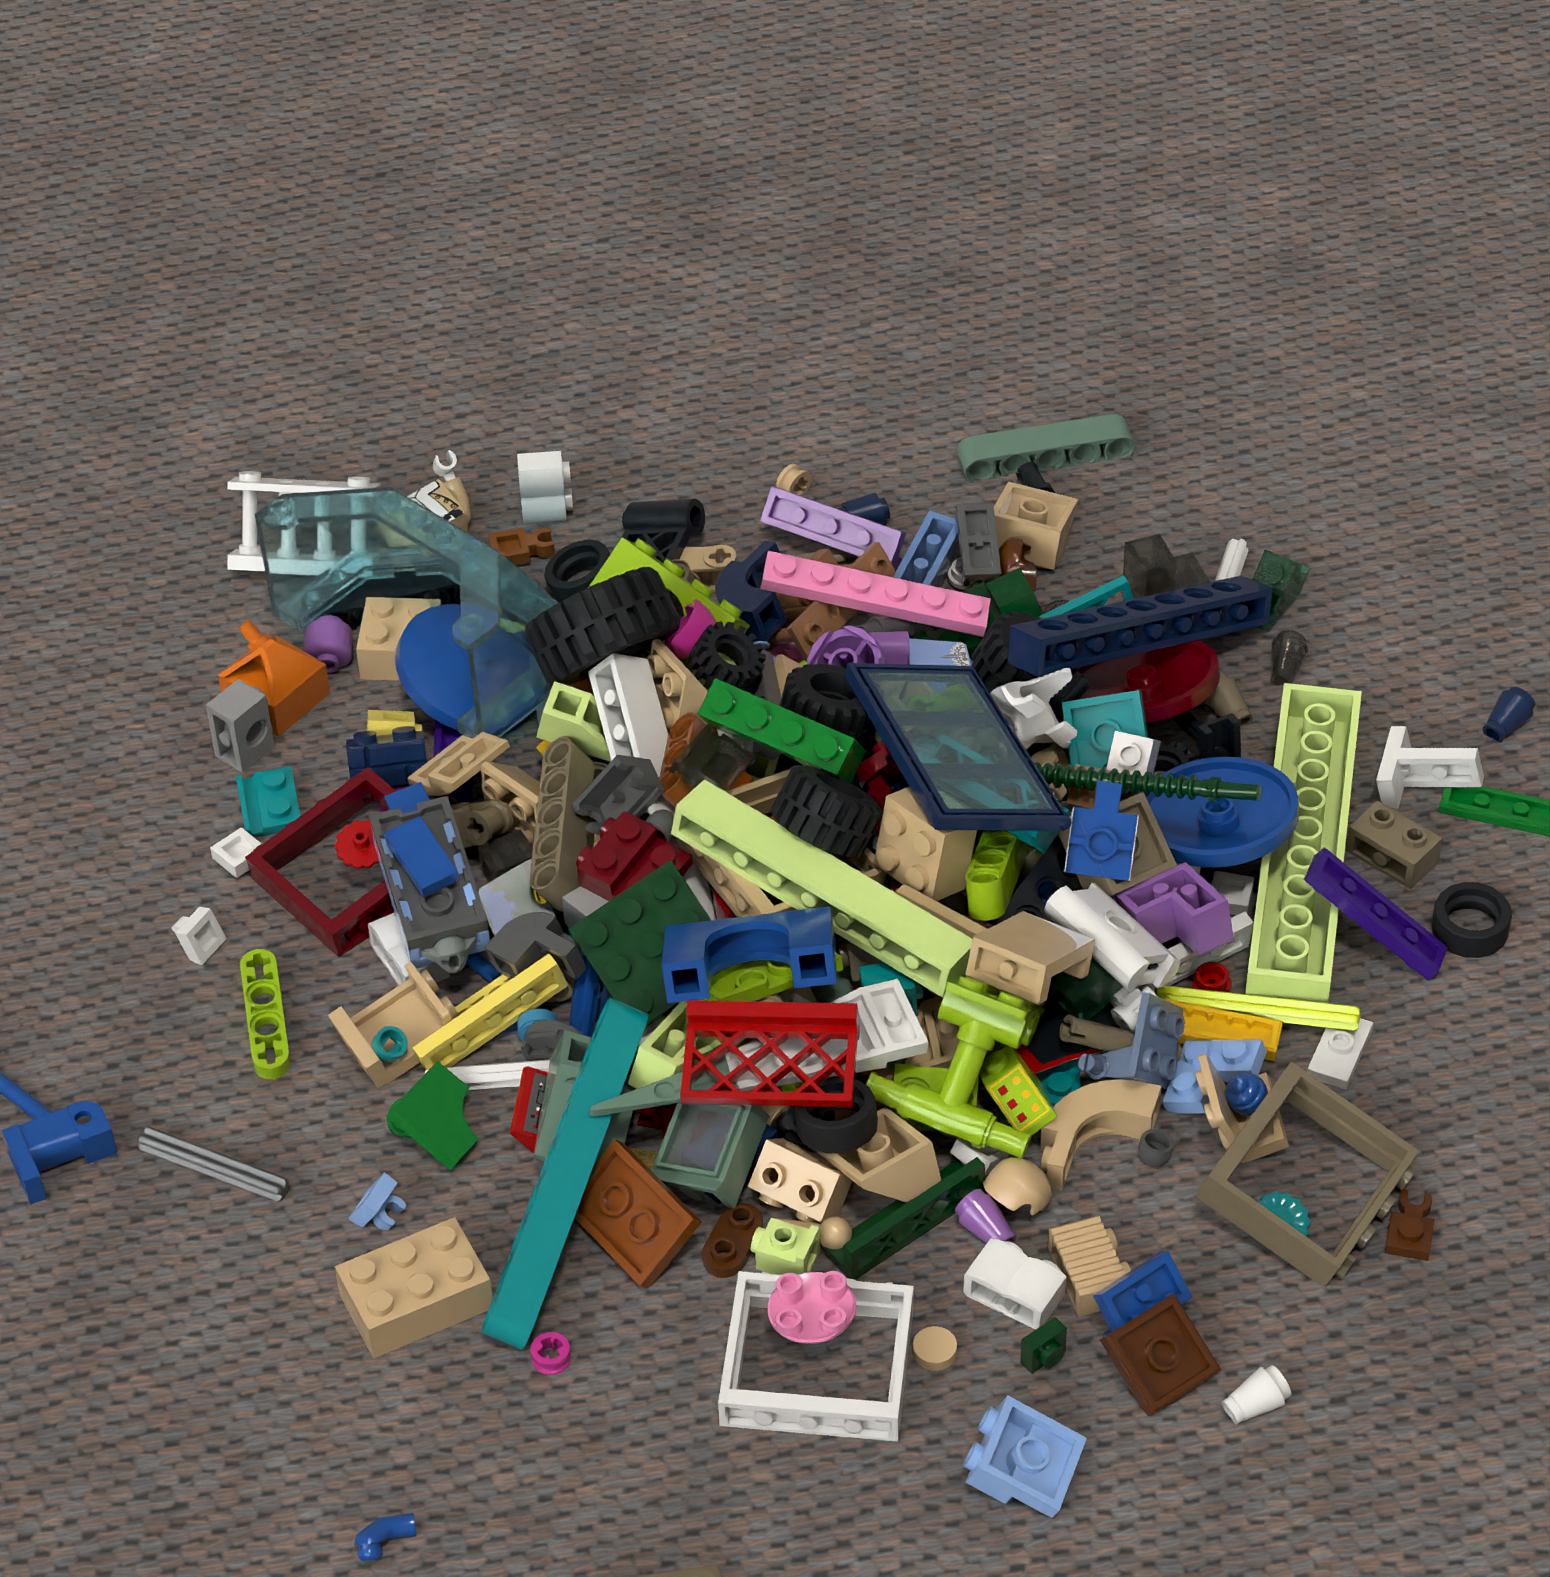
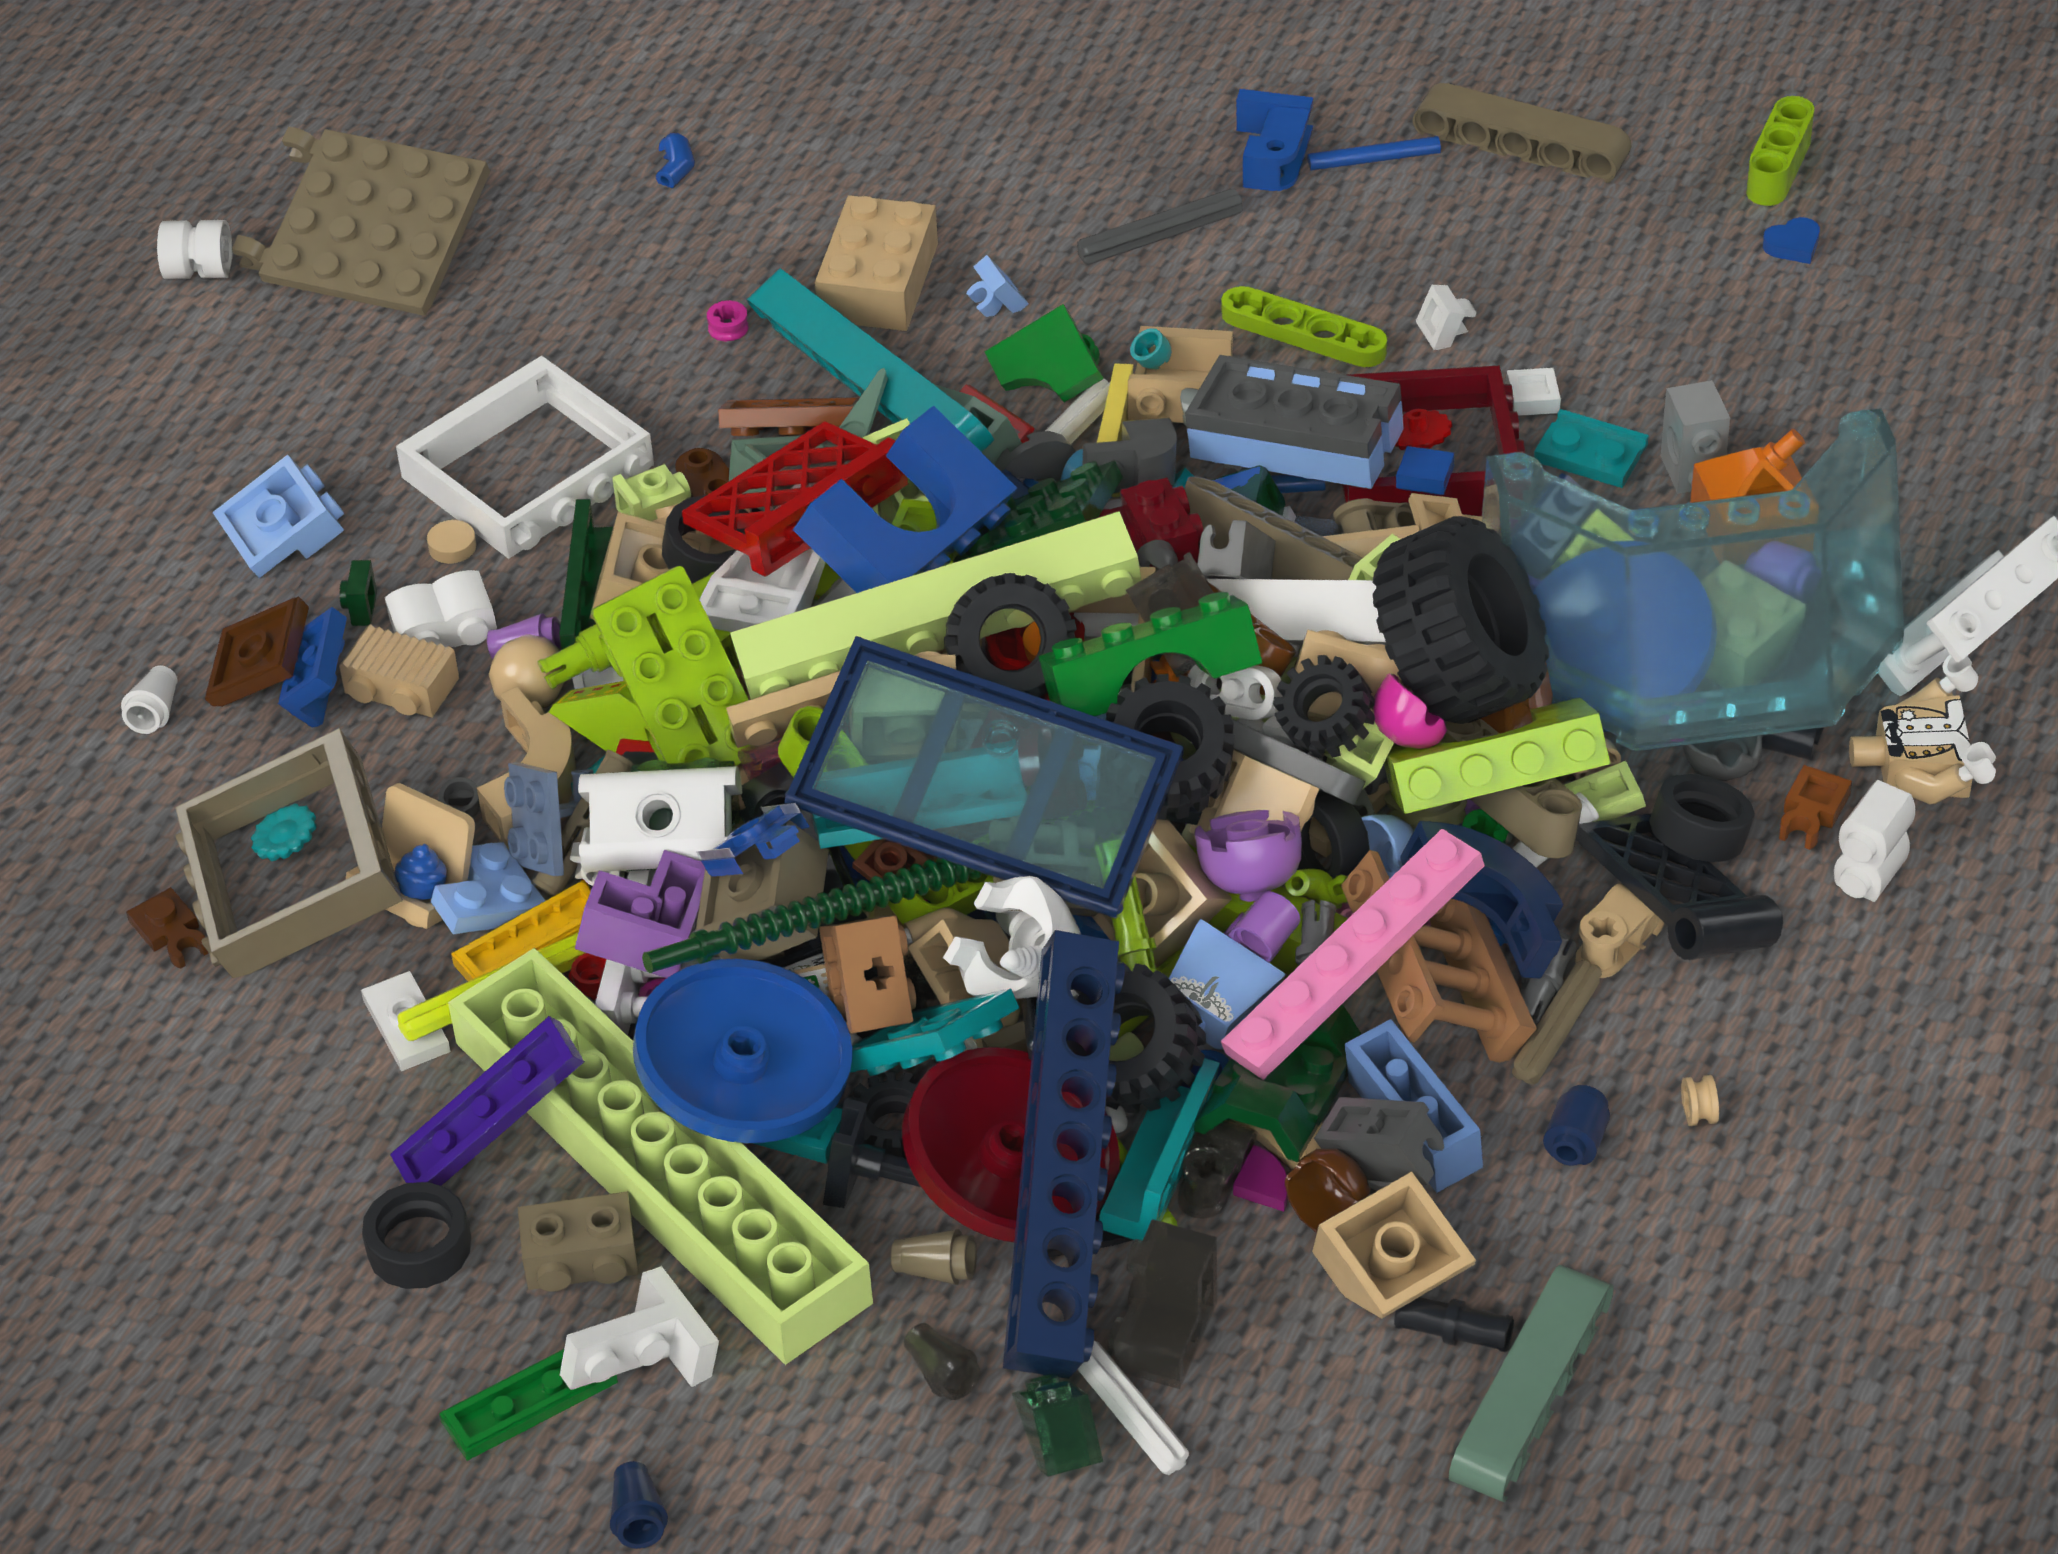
camera: 130 degrees right, 0 degrees up
blue tile [384,816,459,897] -> none
fence [760,486,906,568] -> none
bright pink dish [768,1271,856,1344] -> none
tan panel [966,911,1095,1005] -> none
white brick [1106,731,1161,776] -> none

